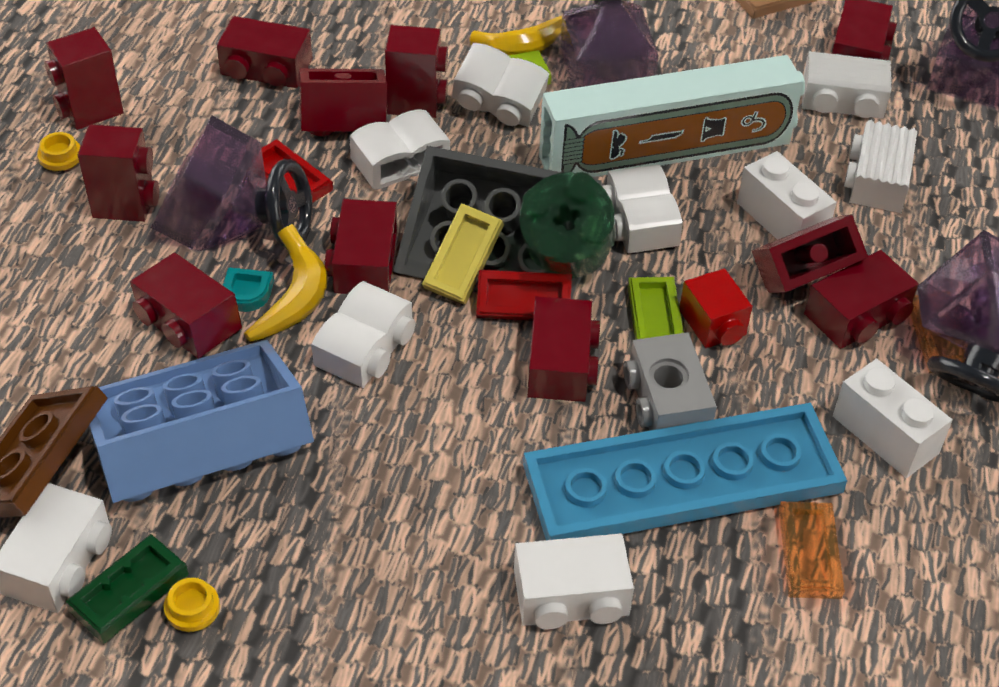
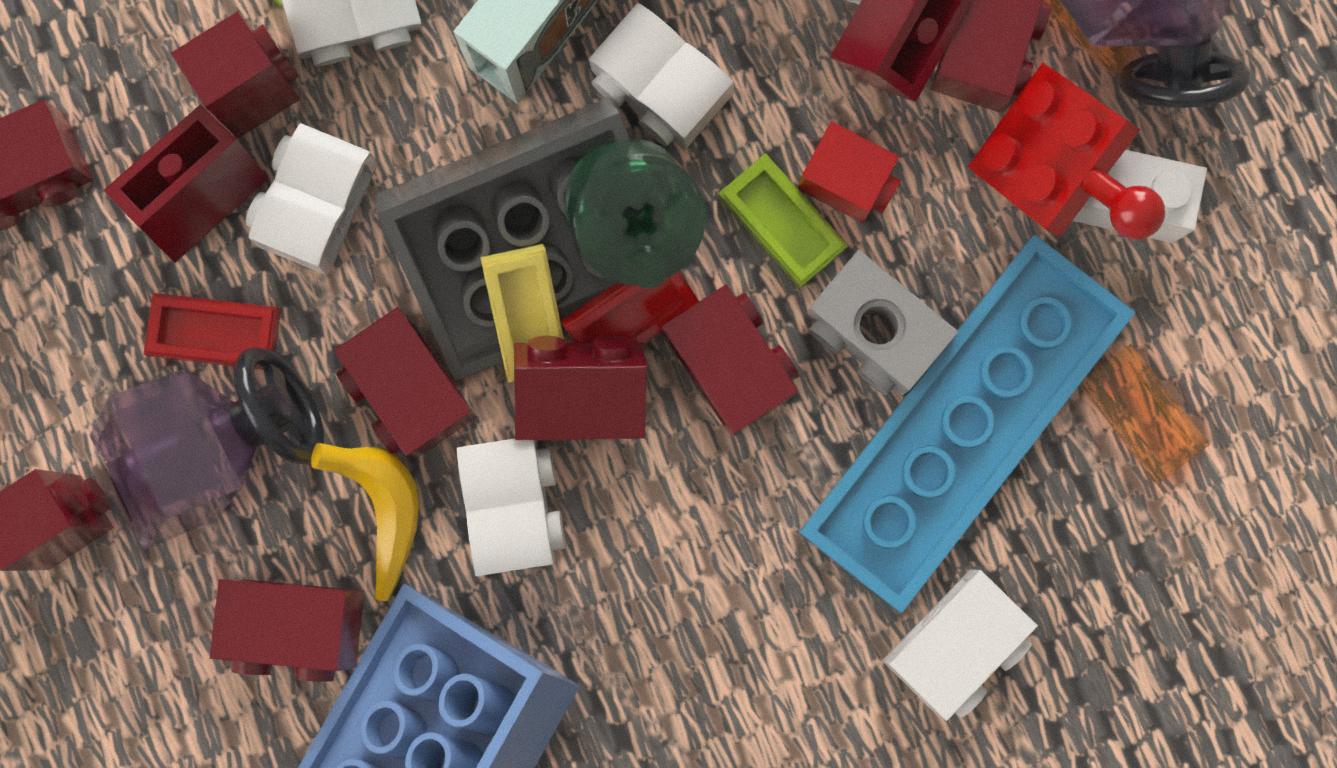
camera: 35 degrees left, 35 degrees up
teal tile [223,267,275,312] -> none
none -> dark red brick [514,335,647,440]
none -> red plate [967,62,1166,240]

